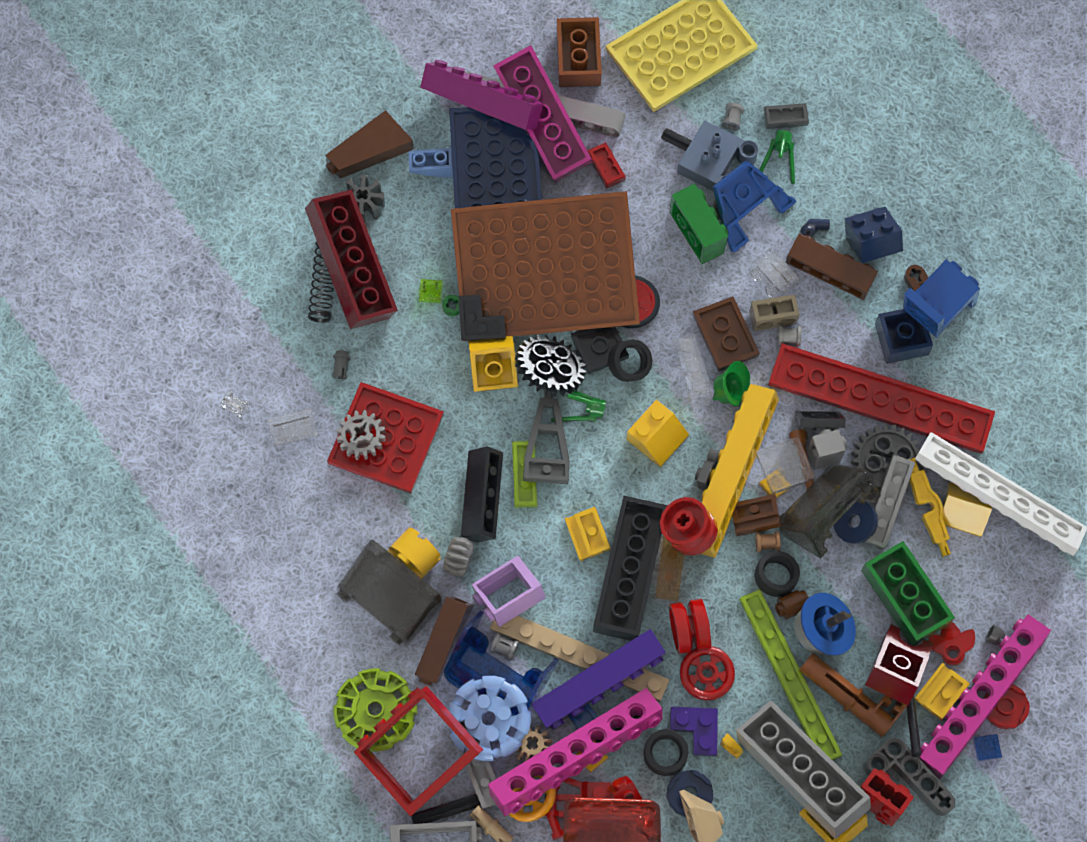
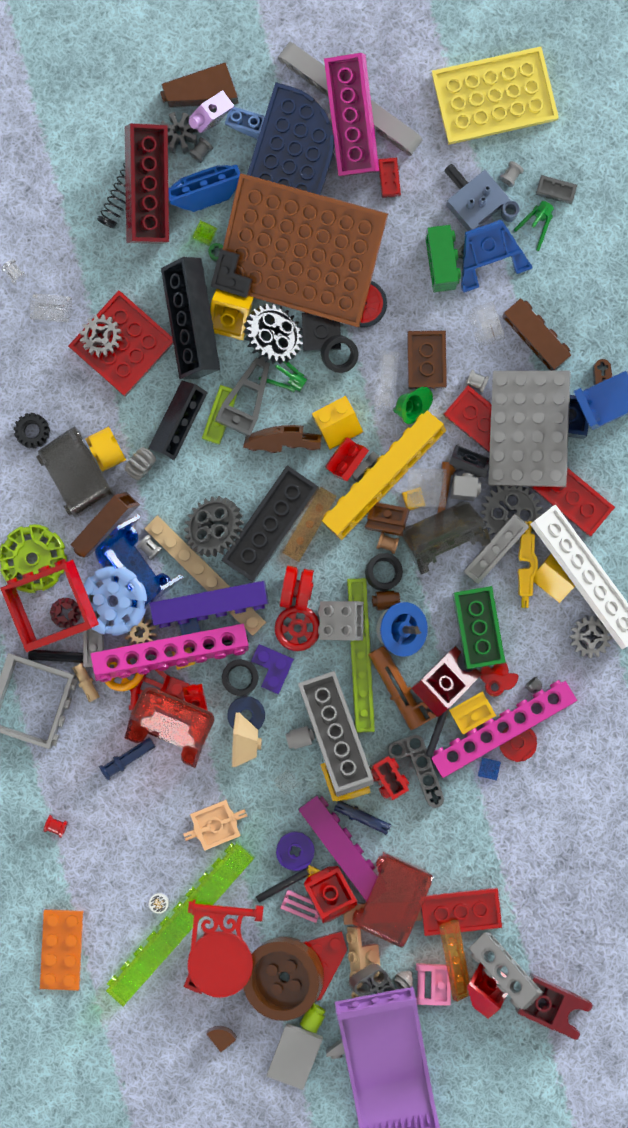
camera: 25 degrees right, 15 degrees up
dark grey pin [332,350,351,380] -> none
magenta brick [420,60,543,130] -> none
lavender window [471,556,546,627] -> none
dark orange brick [556,17,602,87] -> none
yellow plate [564,507,611,561] -> none
red wheel [660,497,718,556] -> none
yellow tile [720,733,743,758] -> none
dark tan brick [749,294,800,331] -> none
dark blue arm [800,219,830,237] -> none
dark blue tile [833,498,878,544] -> none
dark blue brick [844,207,903,263] -> none
none -> black tyre [14,413,50,449]
none -> dark red gear [50,597,81,628]
none -> black brick [161,257,220,379]
none -> blue wedge [168,165,240,212]
none -> dark grey gear [184,496,244,557]
none -> dark grey bush [188,137,213,163]
none -> lavender torso [189,91,234,133]
none -> reddish brown slope [243,425,322,453]
none -> light grey brick [285,726,315,749]
none -> light grey brick [318,601,363,640]
none -> red bracket [325,437,369,481]
none -> light grey plate [488,371,571,487]
none -> light grey gear [569,616,612,658]

